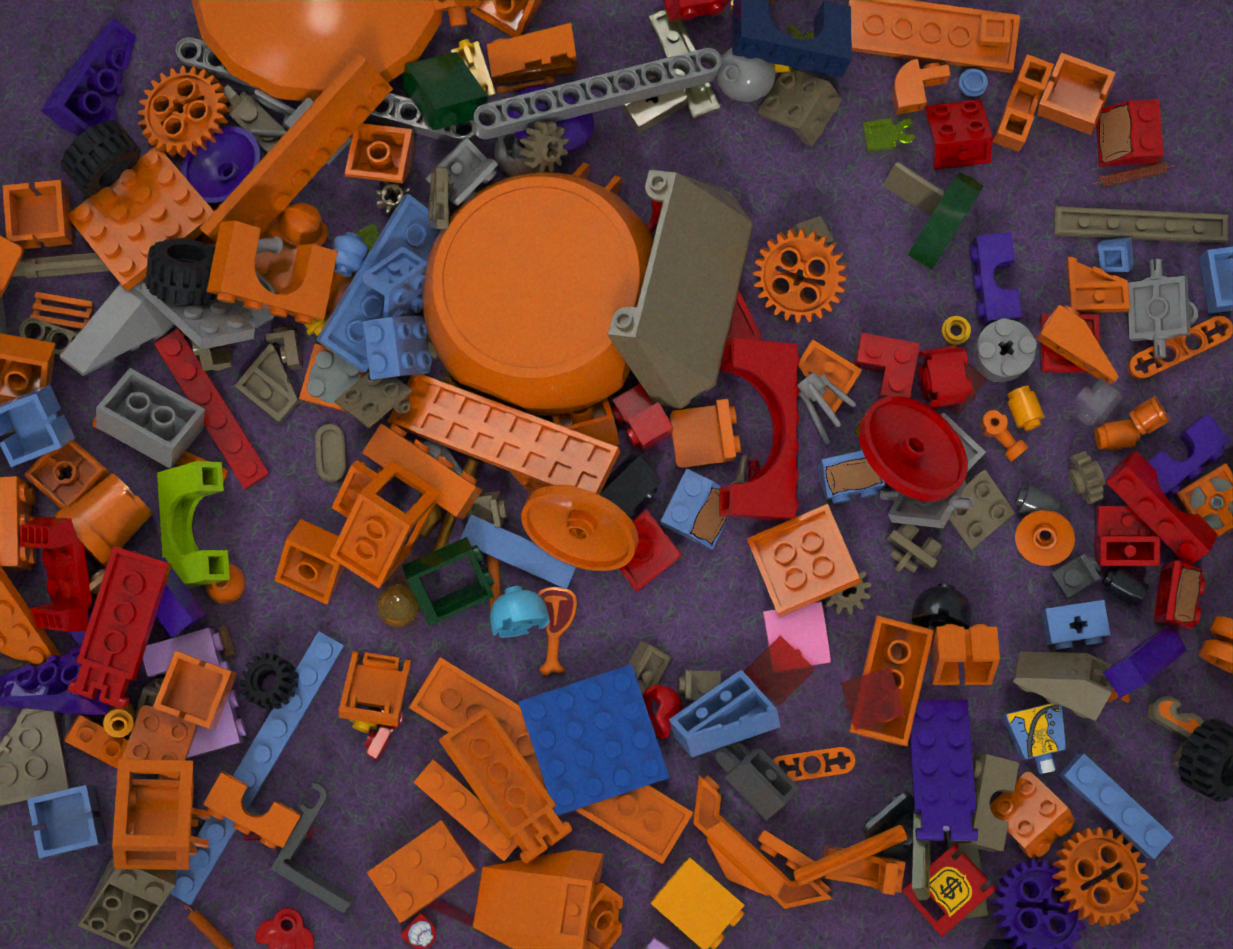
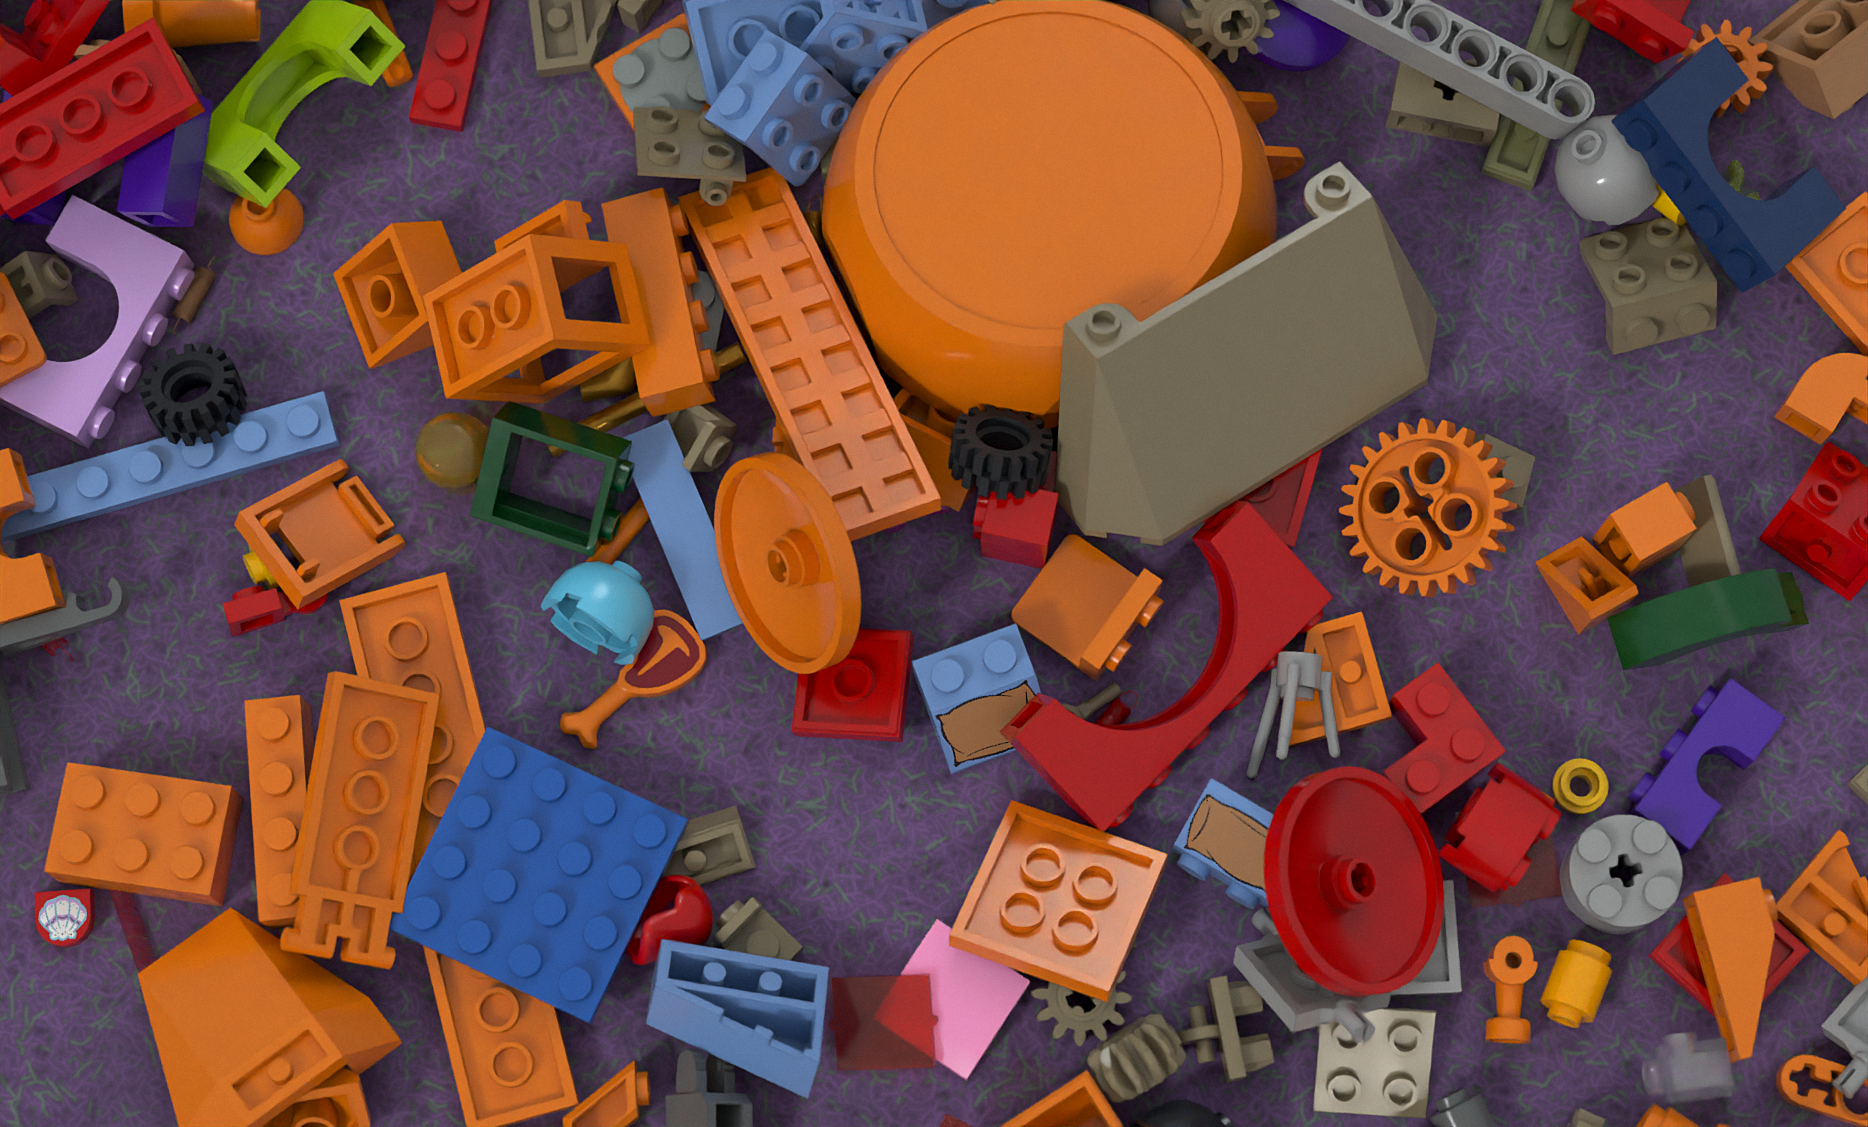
camera: 45 degrees right, 5 degrees down
orange piece [153,651,238,730] -> none
dark tan tile [315,424,347,483] -> none
black brick [600,454,662,518] -> none
clear neon green plate [862,118,915,153] -> none
none -> black tyre [948,404,1053,500]
none -> dark tan gear [1087,1014,1187,1102]
none -> orange slope [1535,536,1639,635]
none -> orange brick [1592,482,1697,579]

